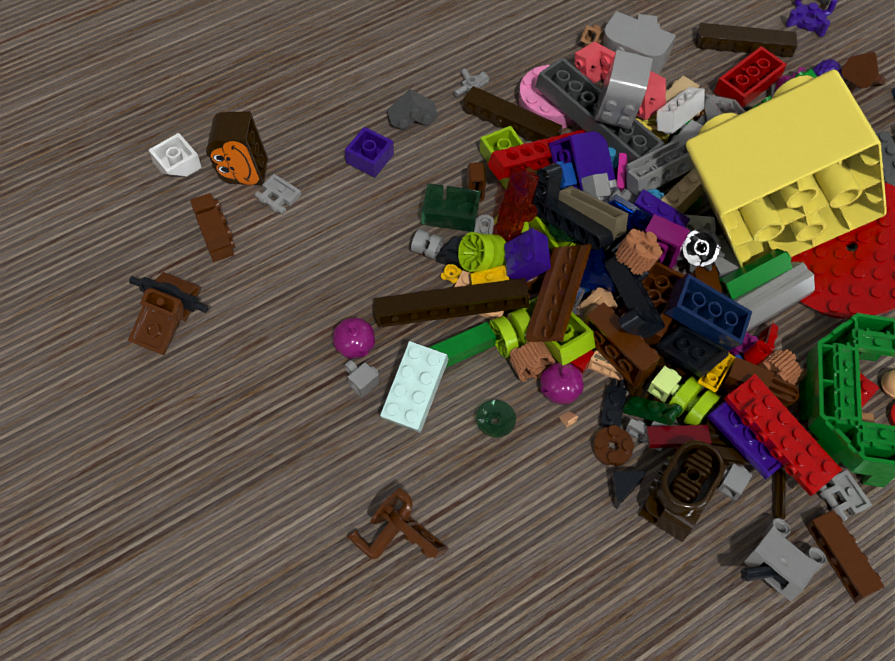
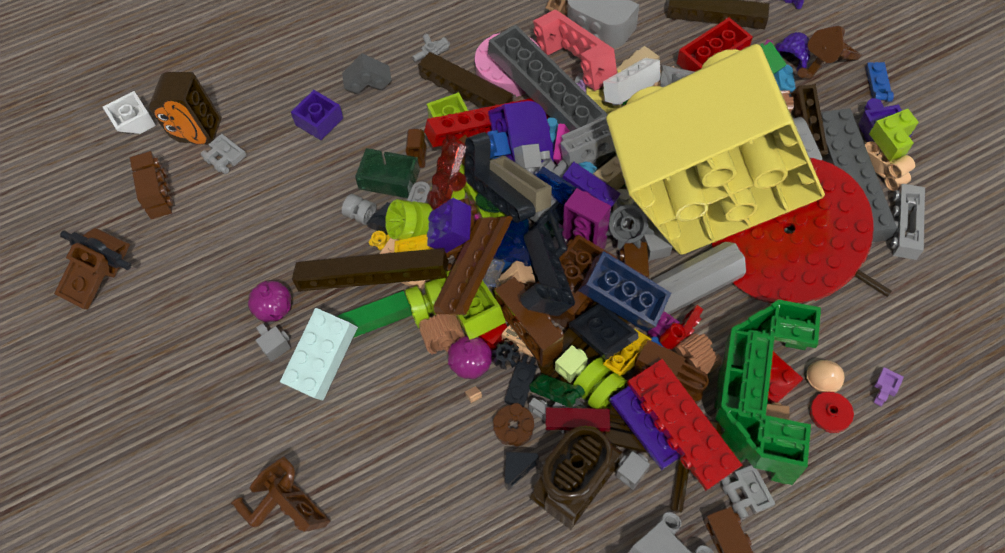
camera: 10 degrees right, 0 degrees up
clear green dish [476,400,516,438] -> none
light grey brick [594,50,653,129] -> none
nougat brick [615,229,663,275] -> none
green brick [719,248,792,300] -> none
none -> black piece [491,340,521,370]

